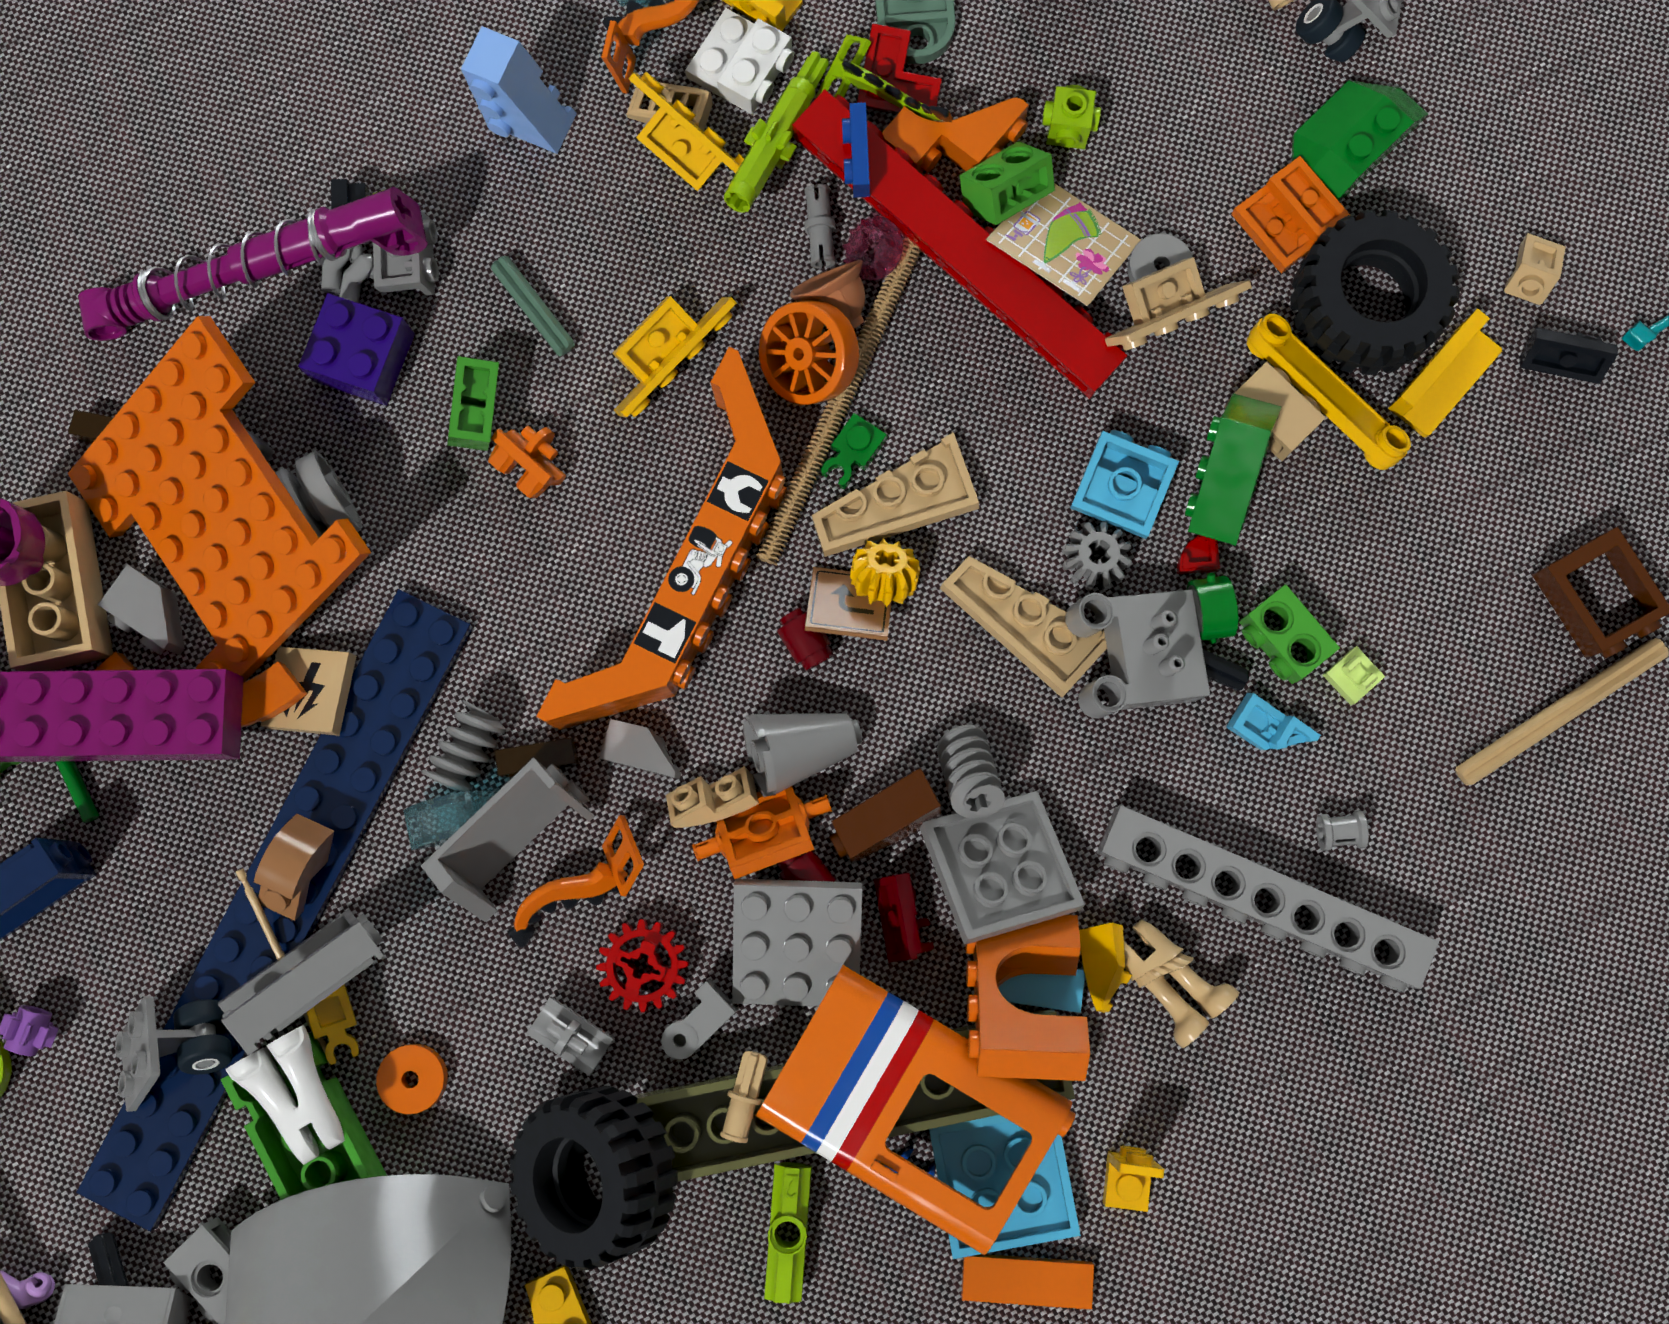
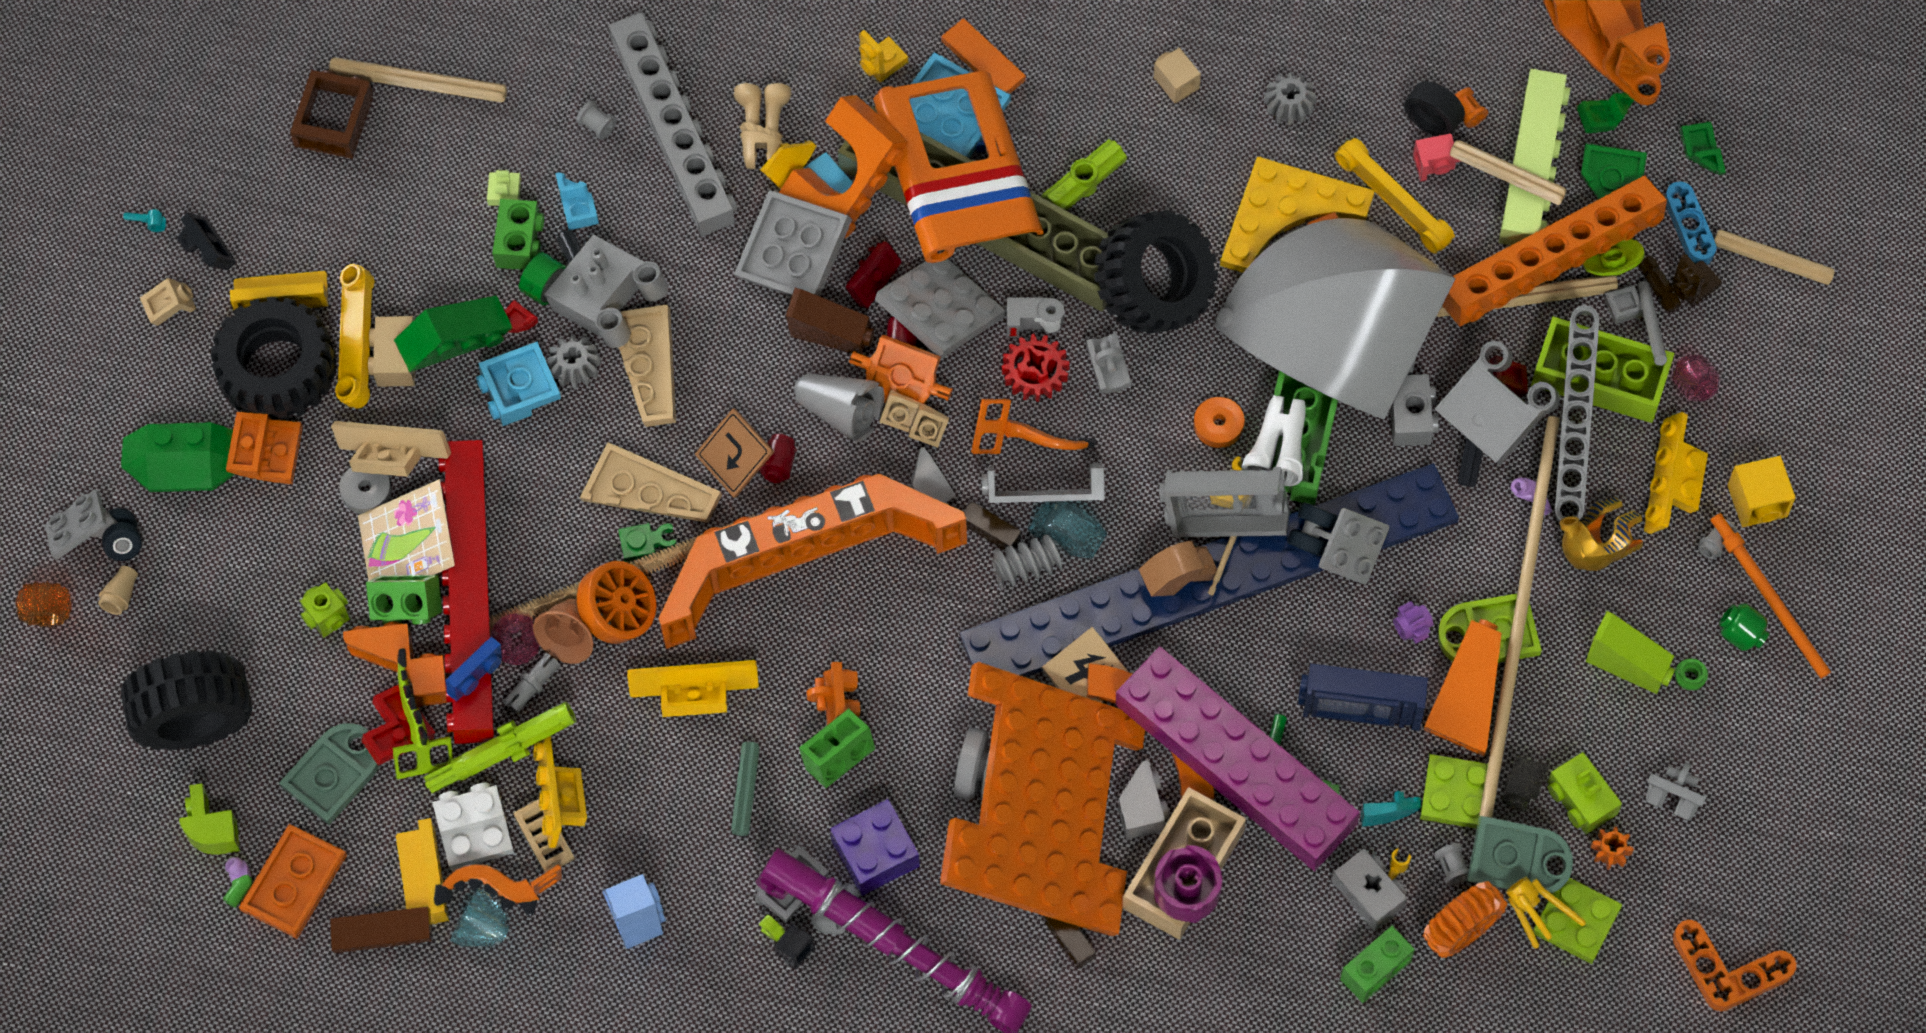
camera: 140 degrees left, 15 degrees down
tan axle [720,1051,768,1143] -> none
yellow gear [850,538,920,607] -> none
light grey piece [936,725,1005,819] -> none

